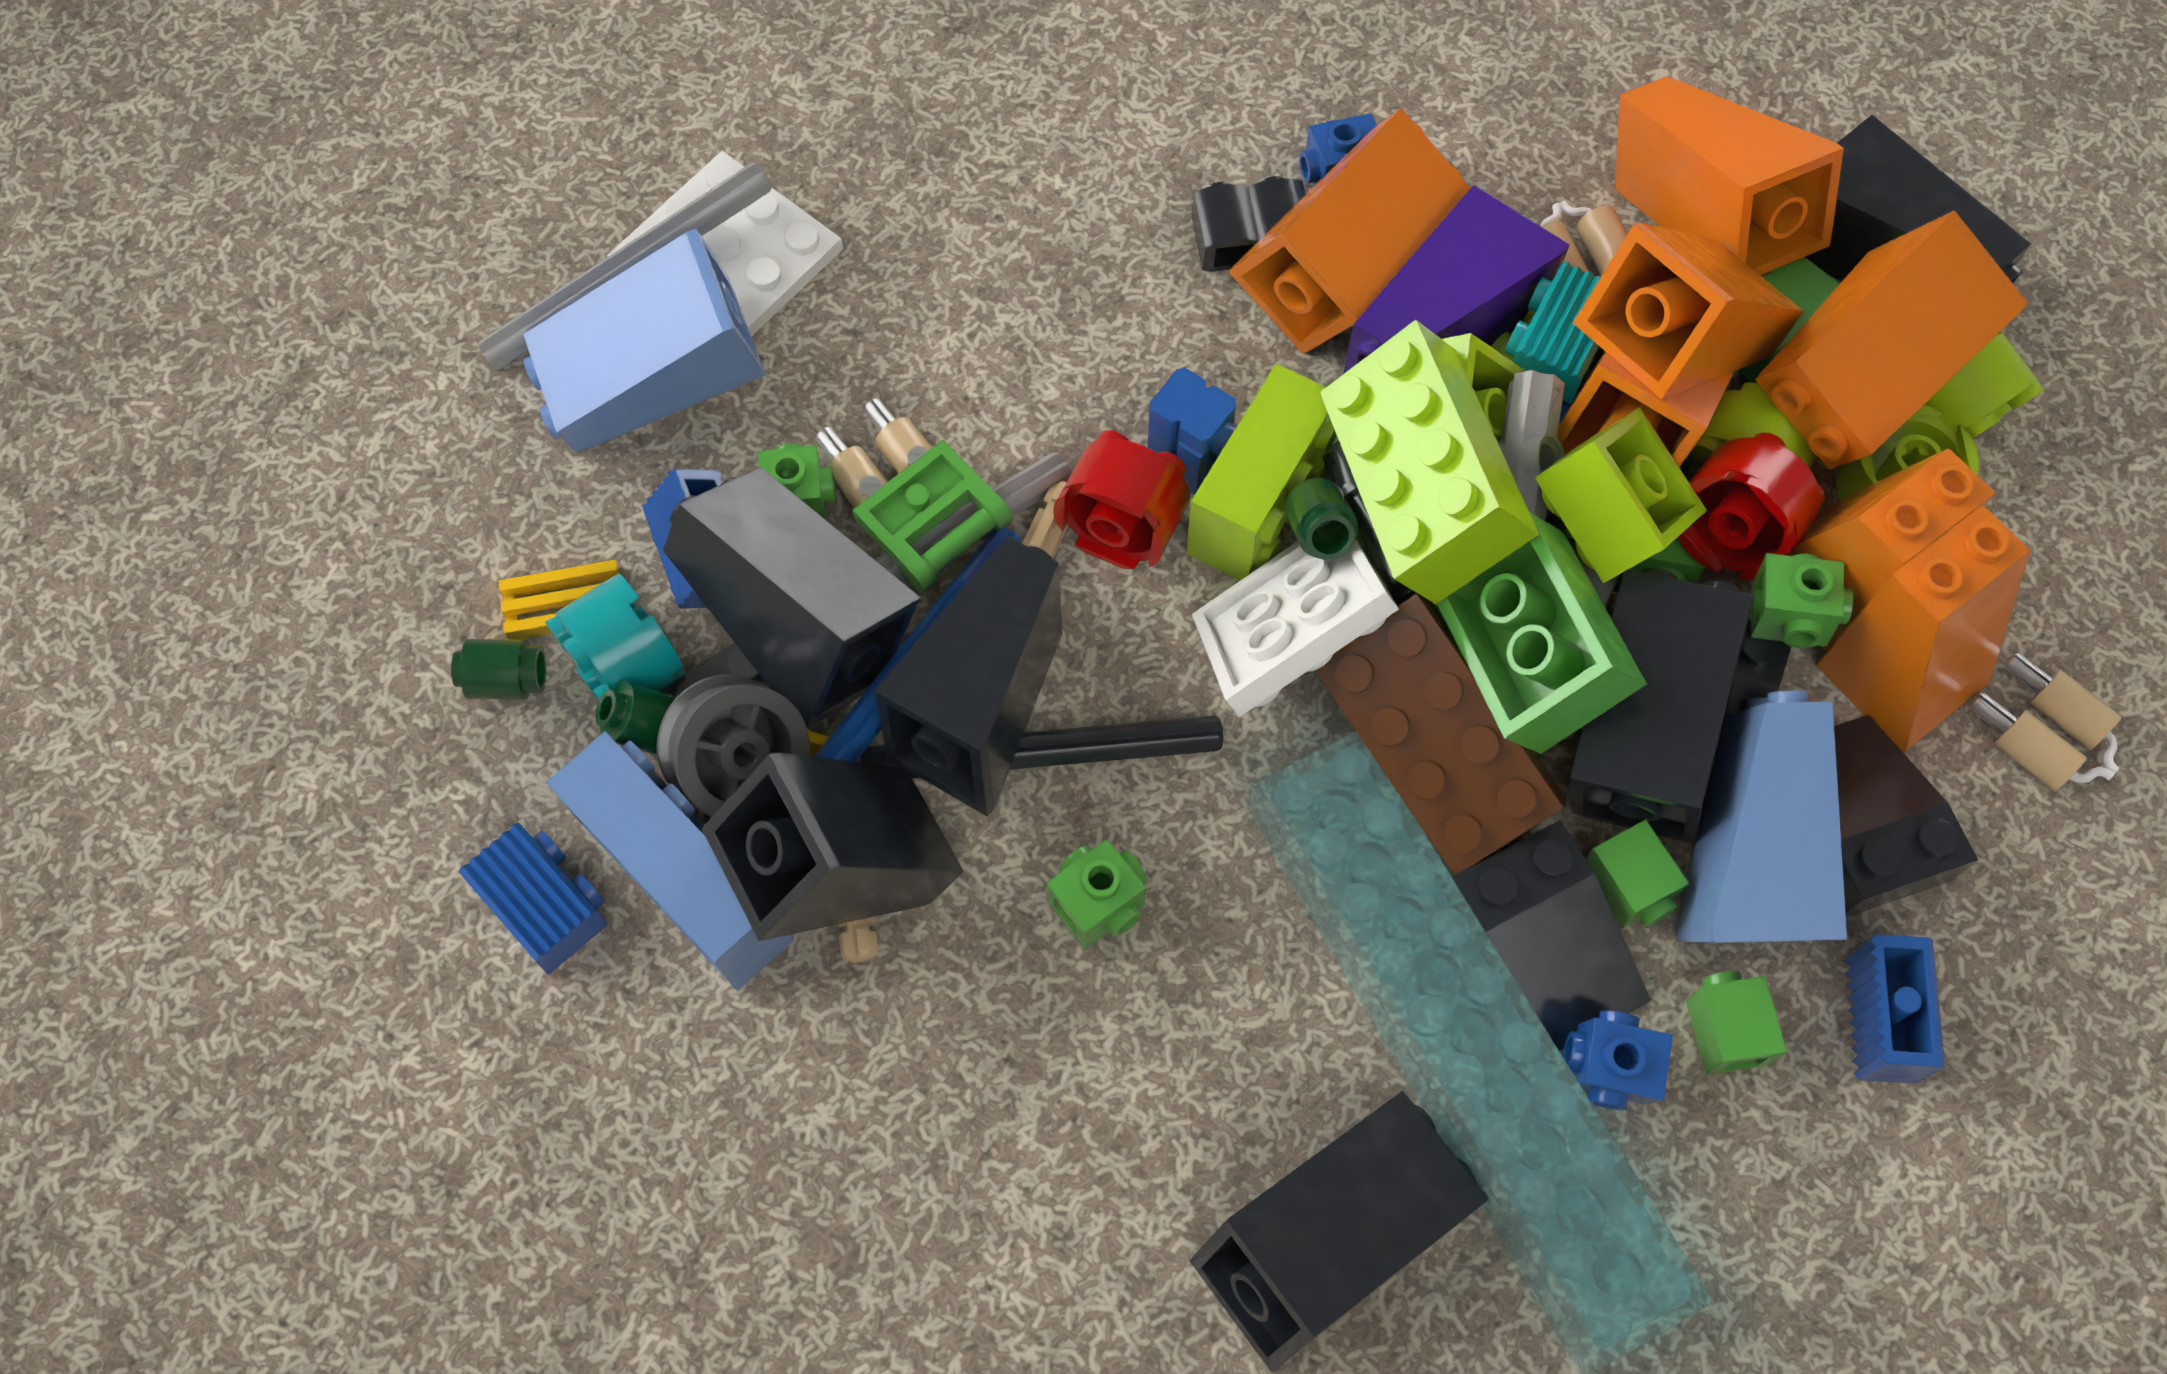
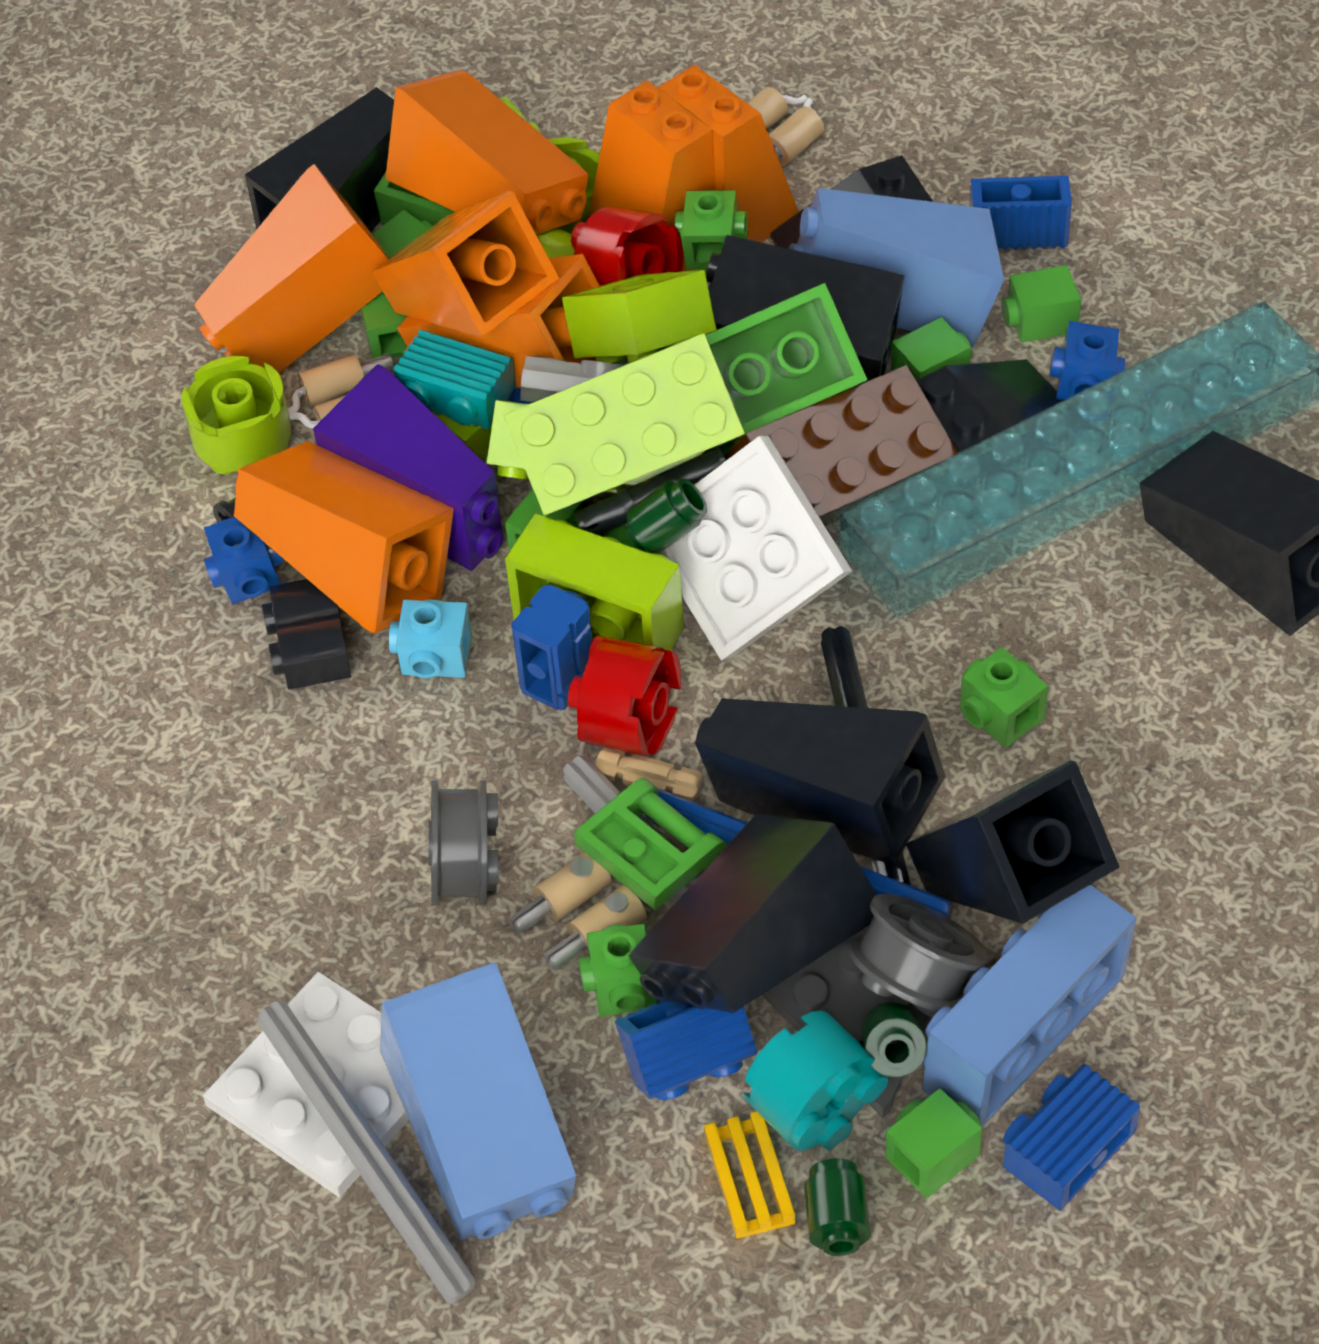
camera: 90 degrees left, 15 degrees down
none -> lime brick [181,356,292,474]
none -> medium azure brick [389,599,472,678]
none -> dark grey wheel [428,780,499,906]
none -> bright green brick [885,1088,982,1199]

